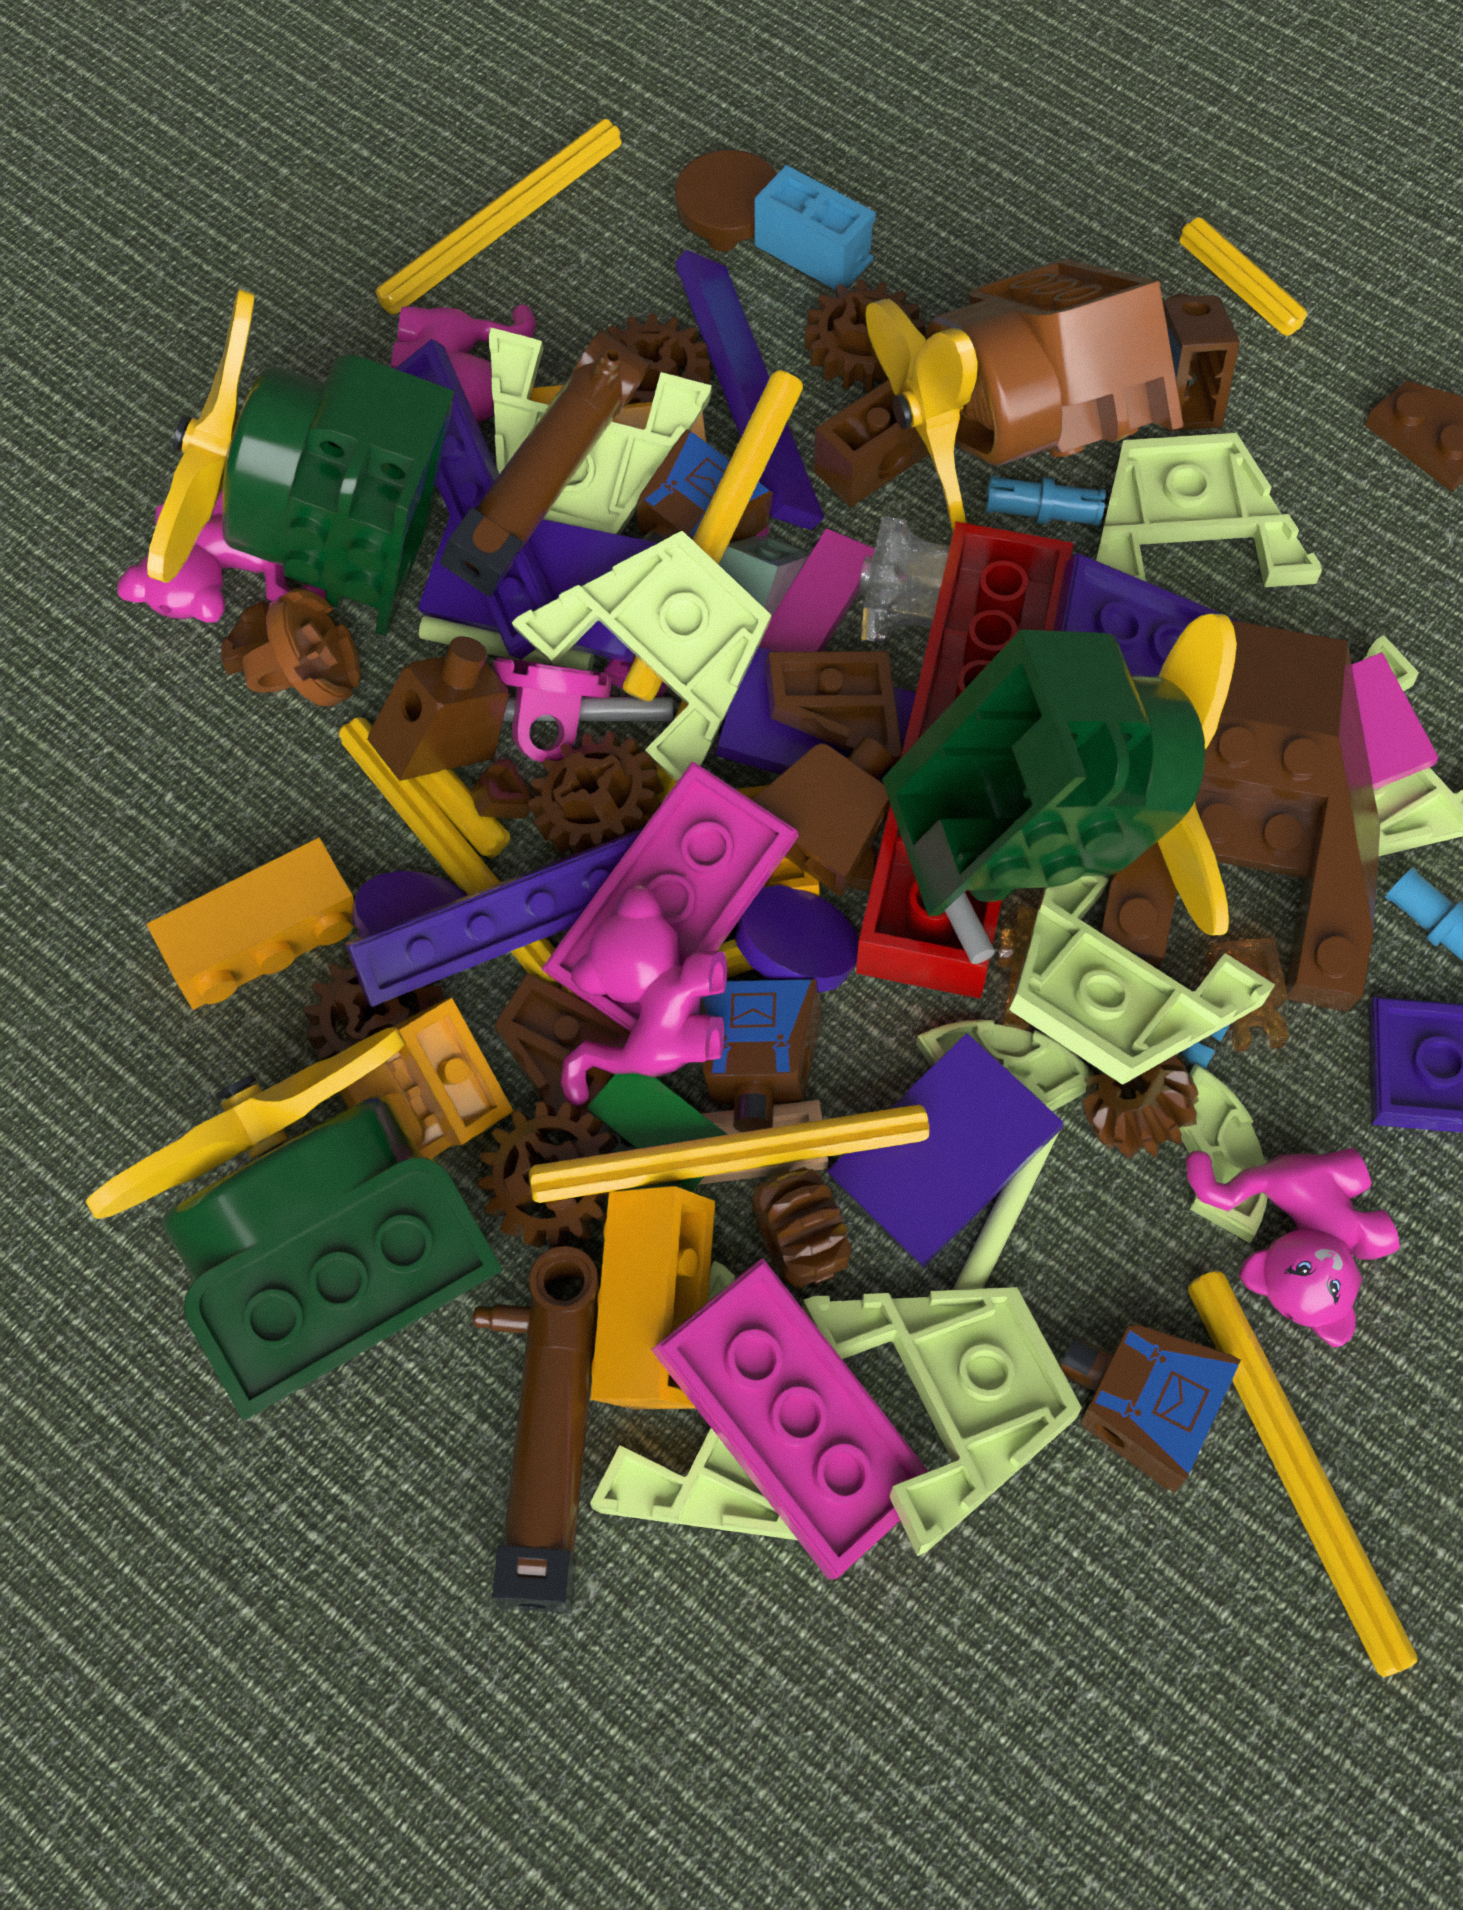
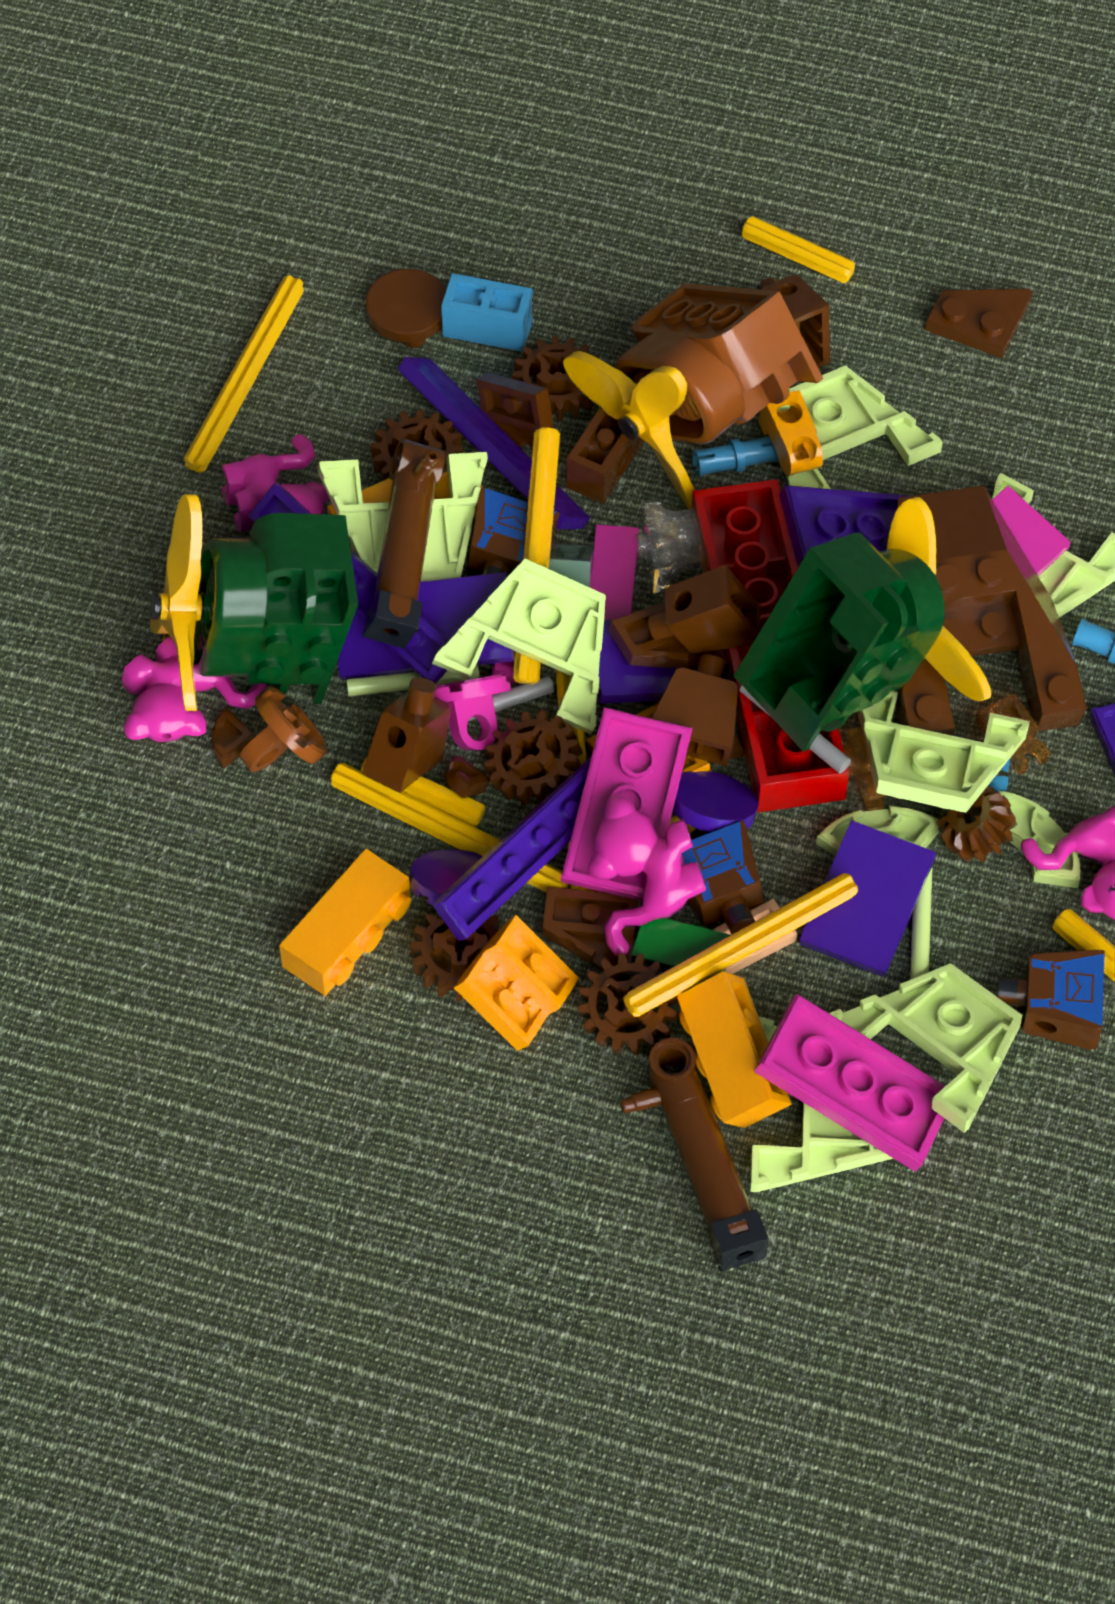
camera: 25 degrees left, 5 degrees down
dark green brick [86,1026,503,1421] -> none
reddish brown gear [752,1167,851,1288] -> none
none -> reddish brown wing [476,373,559,463]
none -> reddish brown torso [648,565,761,654]
none -> light orange leg [758,390,823,476]

